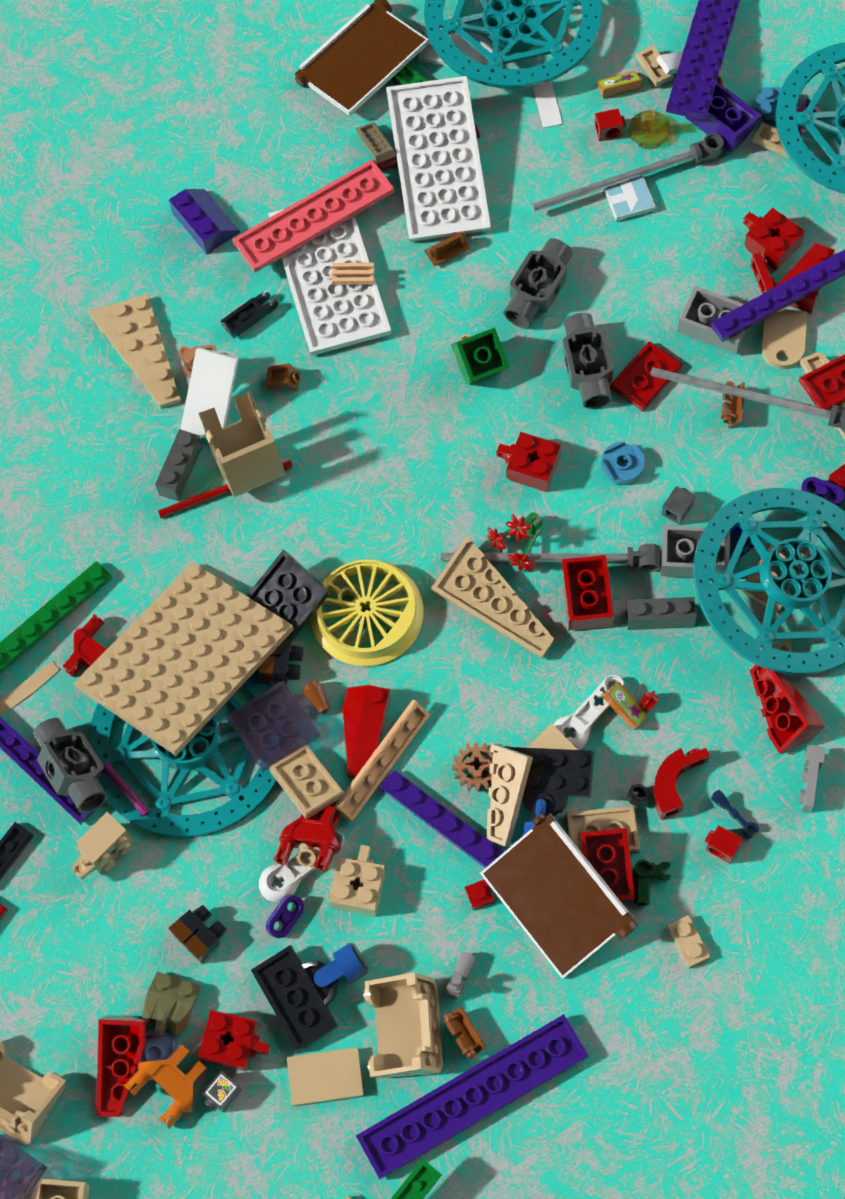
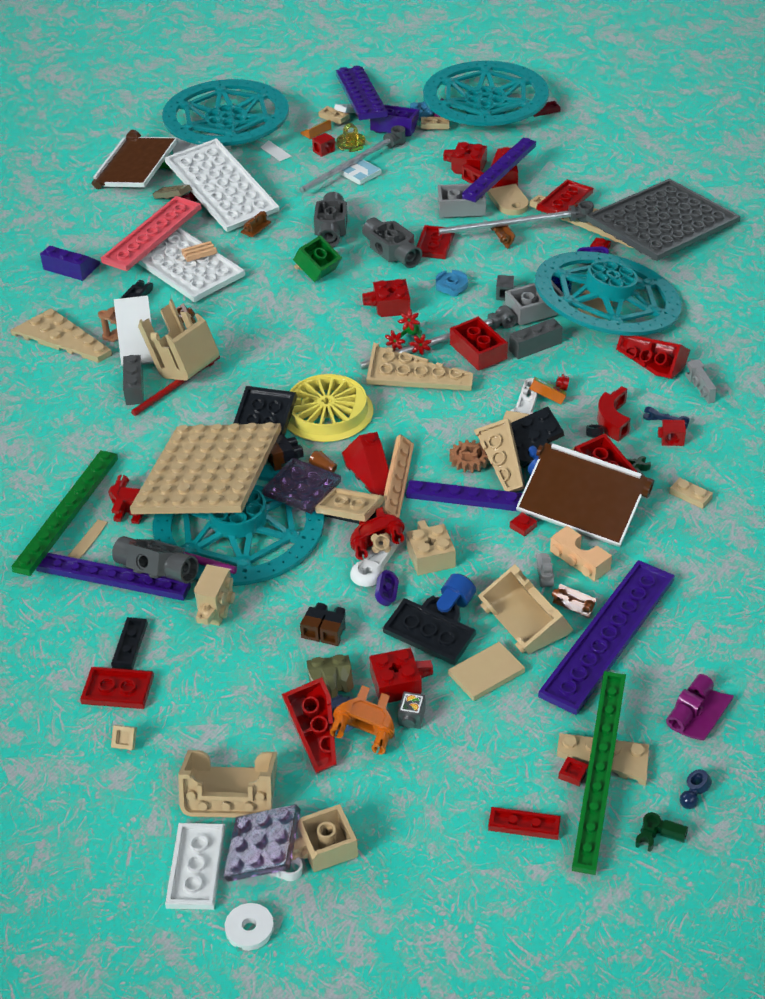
camera: 30 degrees left, 25 degrees down
none -> light nougat arch [550,526,612,582]

